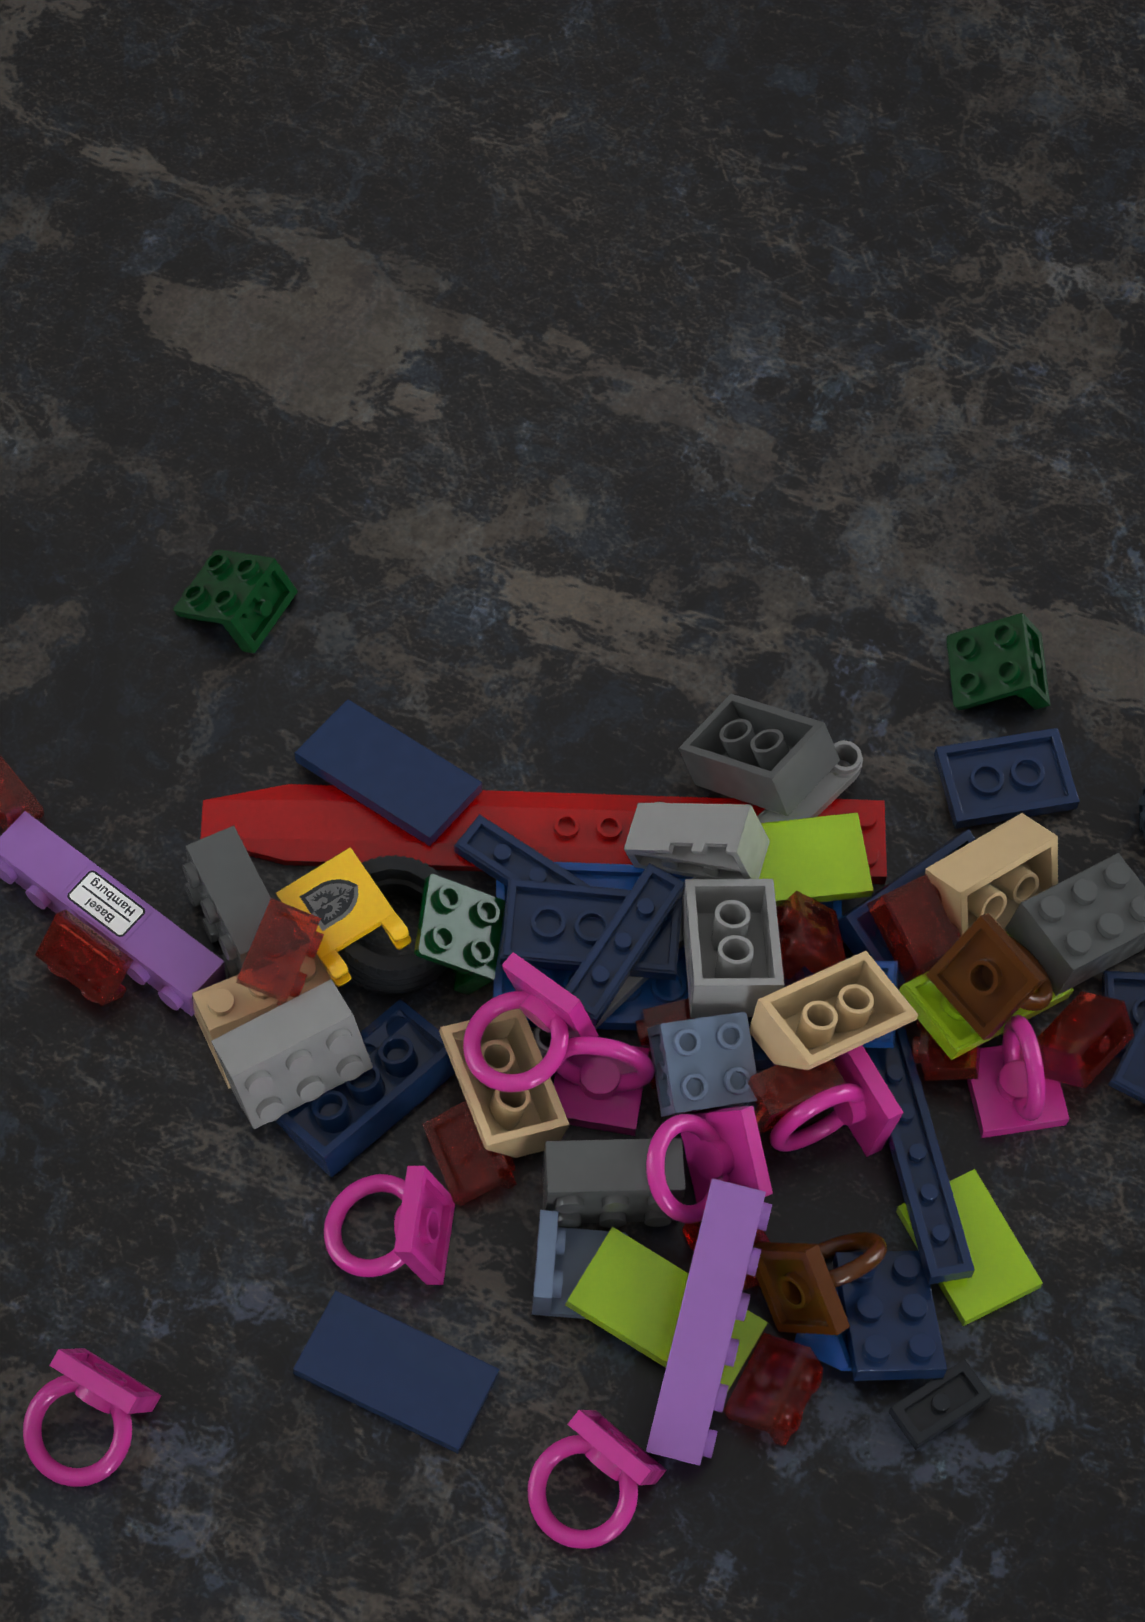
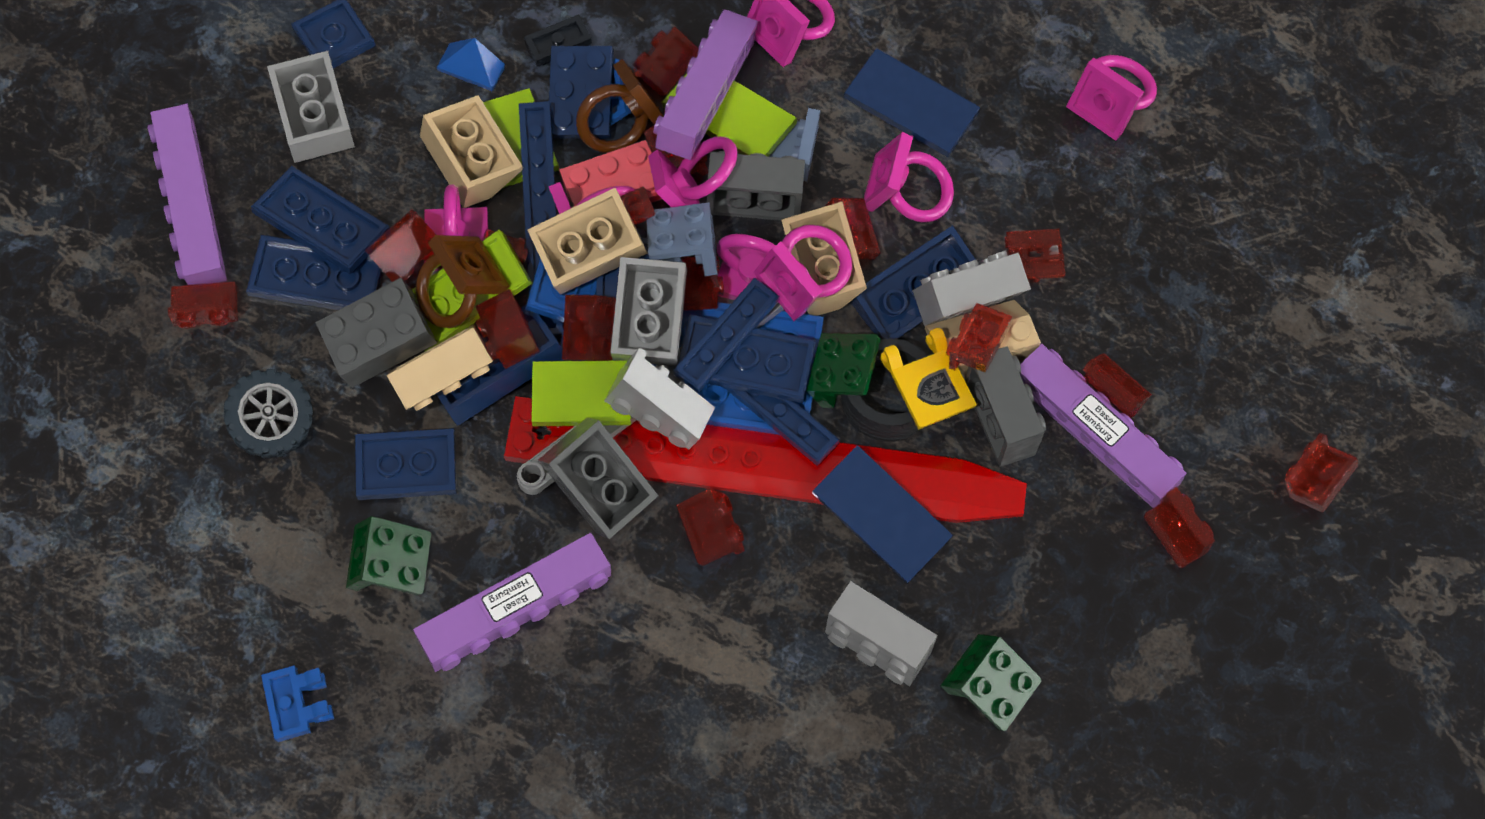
camera: 170 degrees left, 5 degrees up
none -> blue plate [261,666,334,742]
none -> medium lavender brick [413,533,612,672]
none -> tan slope [420,95,523,208]
none -> blue slope [437,38,505,91]
none -> coral plate [559,140,662,207]
none -> clear red bracket [677,488,745,566]
none -> light grey brick [825,581,937,686]
none -> clear red piece [1004,229,1066,282]

